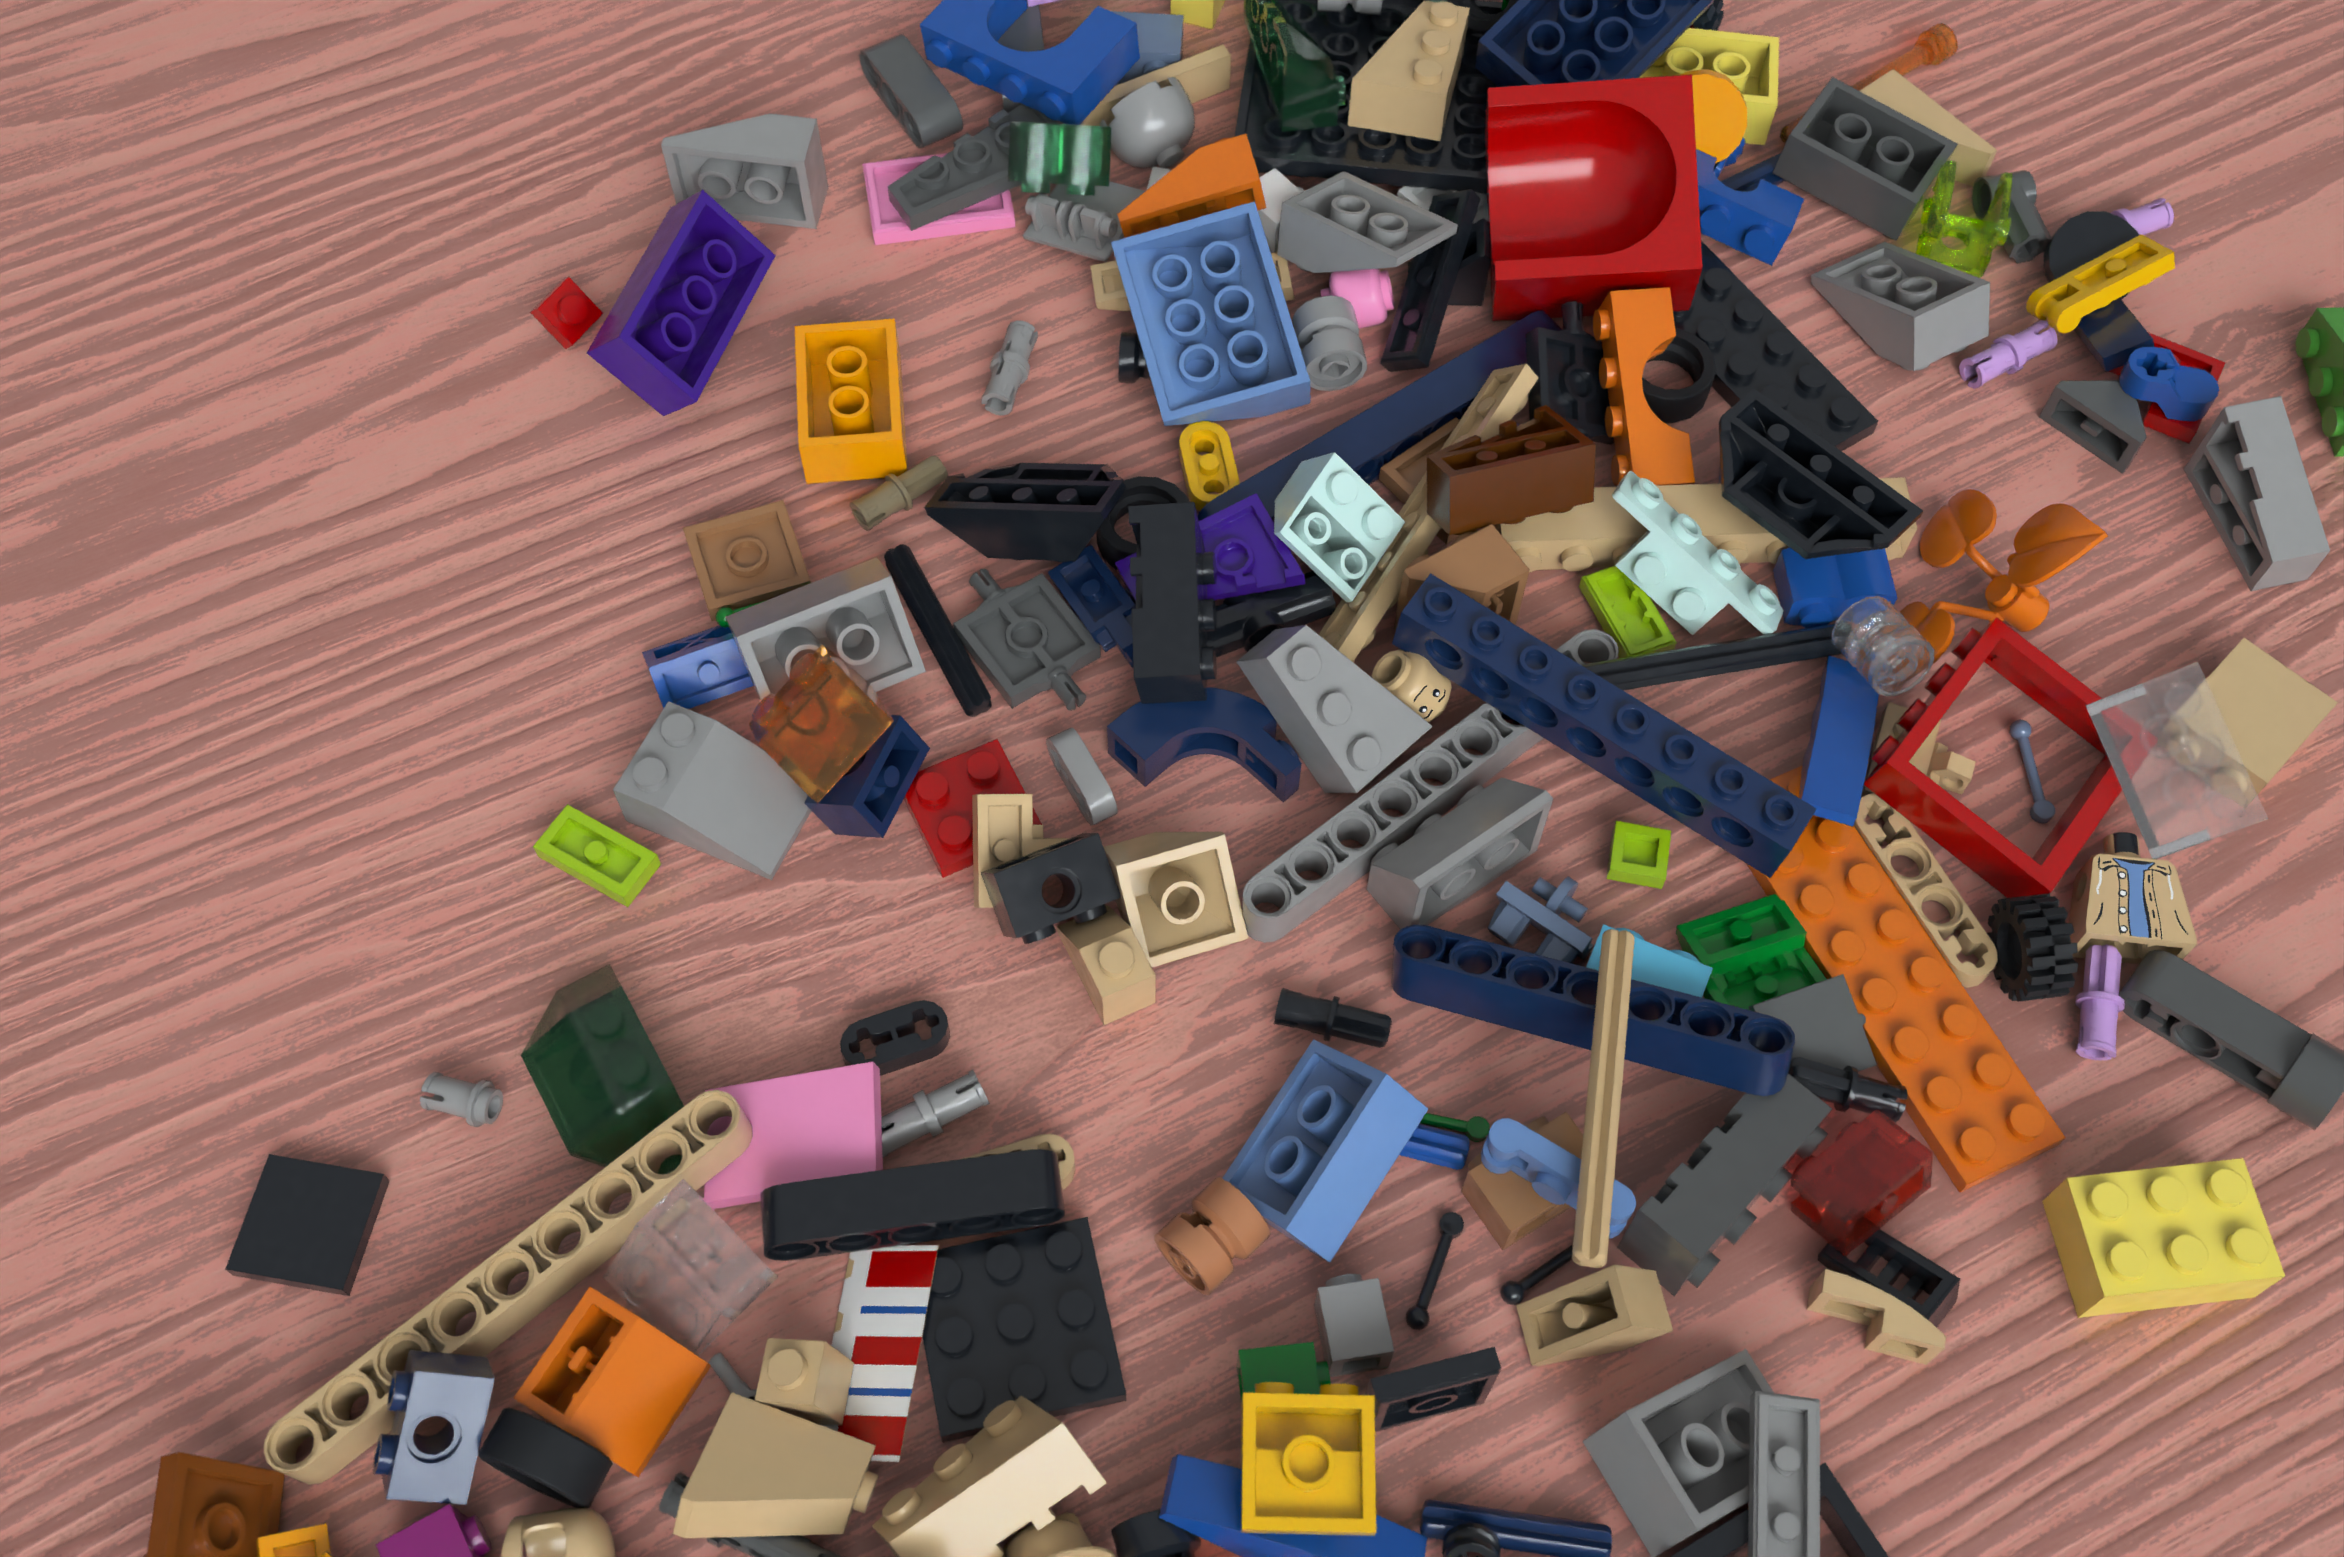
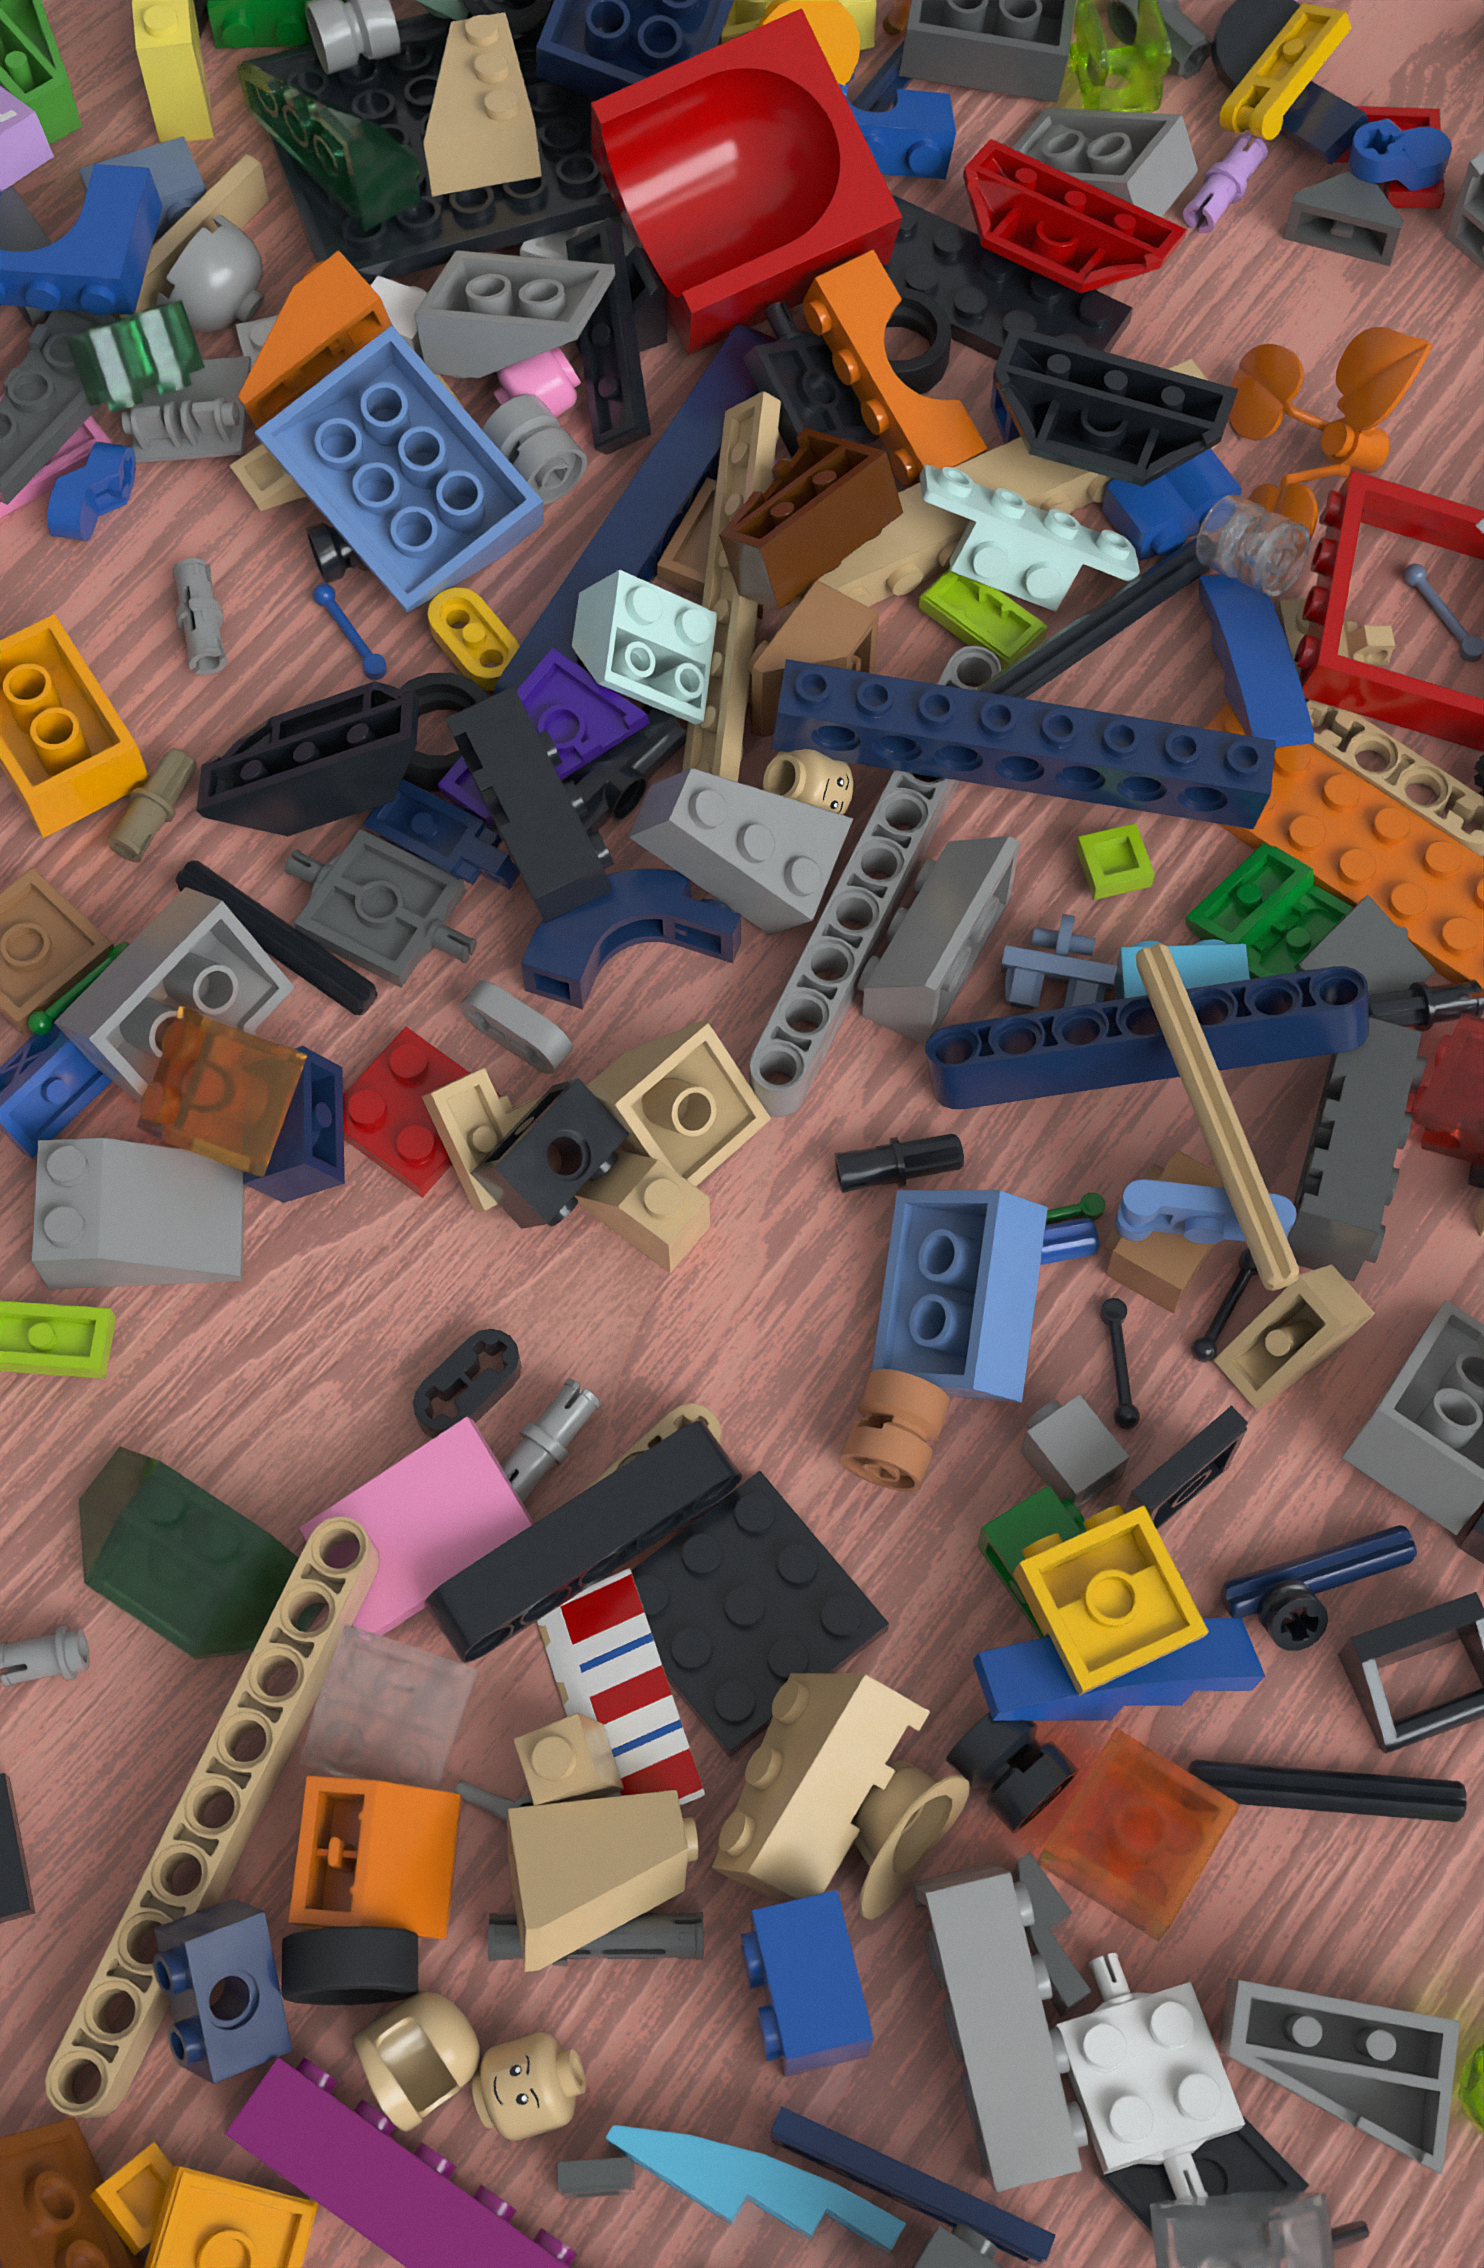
camera: 25 degrees left, 5 degrees up
none -> blue piece [47,442,136,541]
none -> blue hinge [313,583,387,680]
none -> red wedge [963,139,1187,293]

